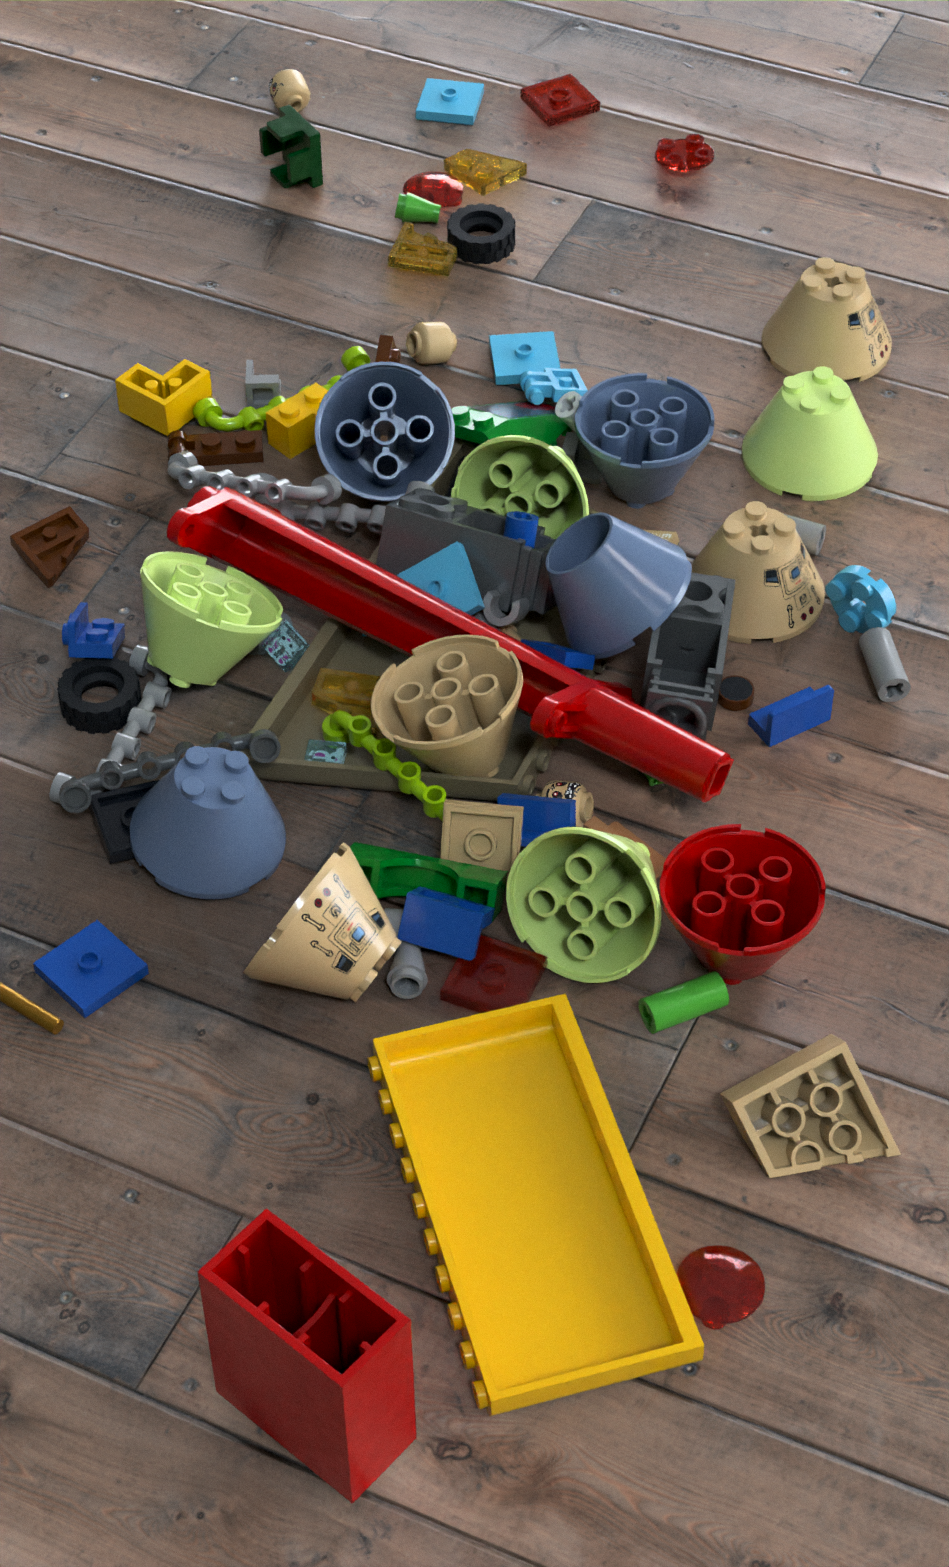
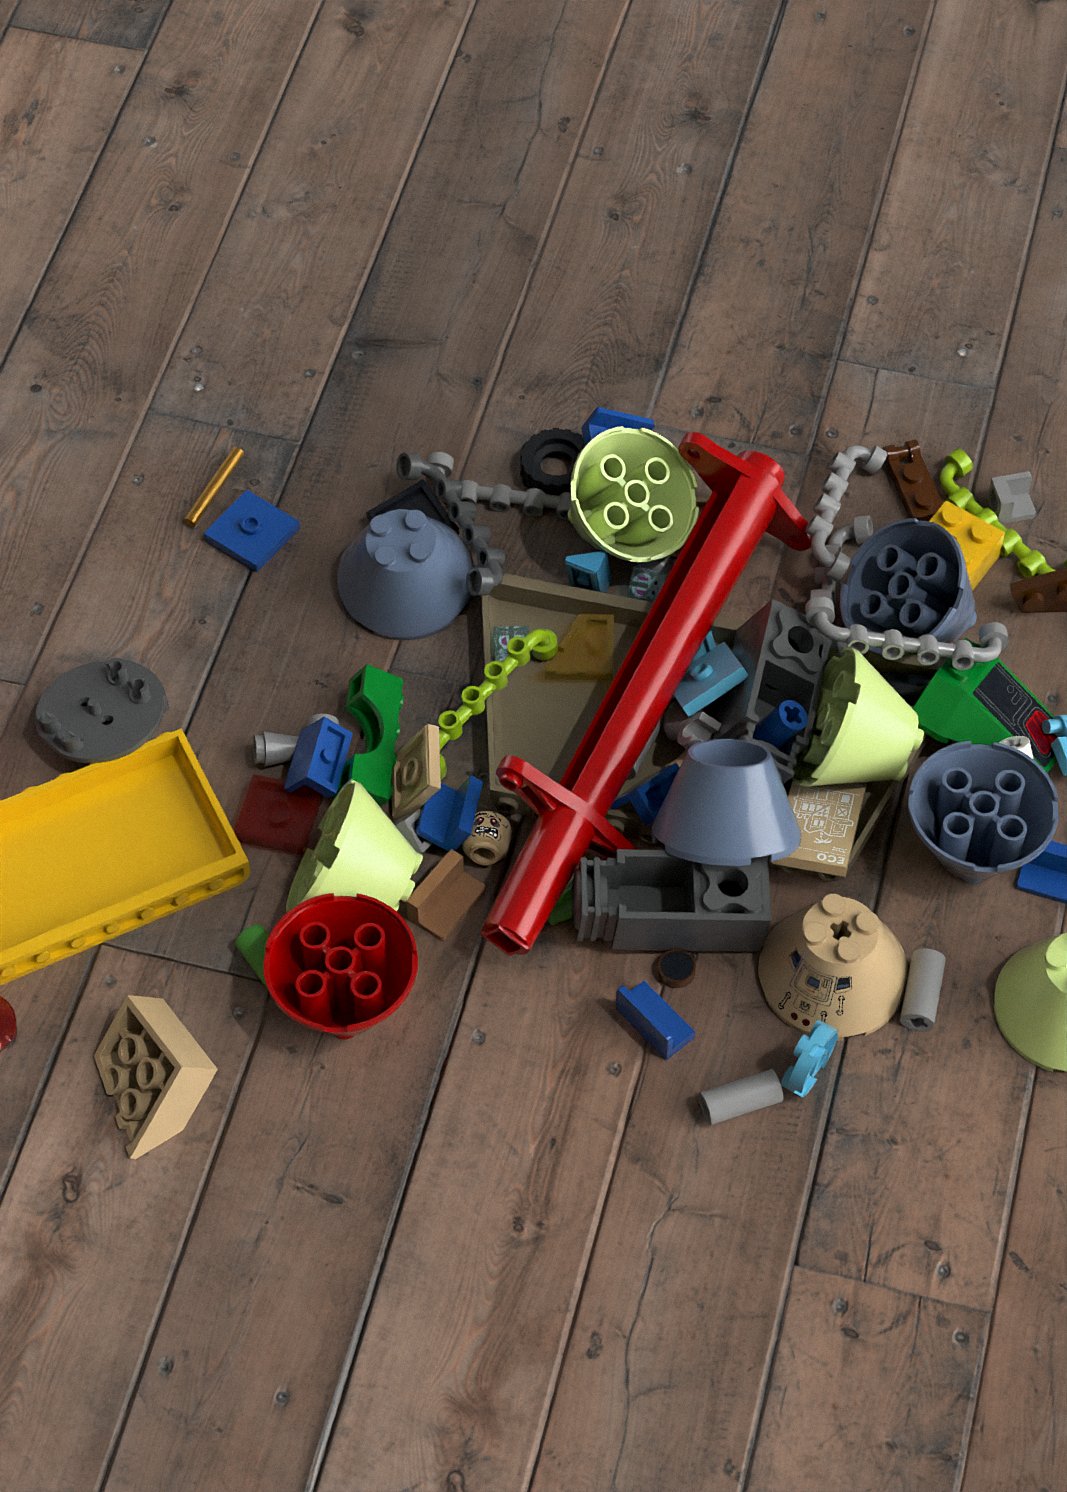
camera: 80 degrees right, 10 degrees up
reddish brown wing [10,506,89,588] -> none
yellow brick [115,359,213,436] -> none
tan cone [243,842,402,1002] -> none
tan cone [371,635,523,778] -> none
none -> dark grey piece [35,658,169,763]
none -> dark azure slope [565,551,612,593]
none -> light grey bar [805,597,1009,670]

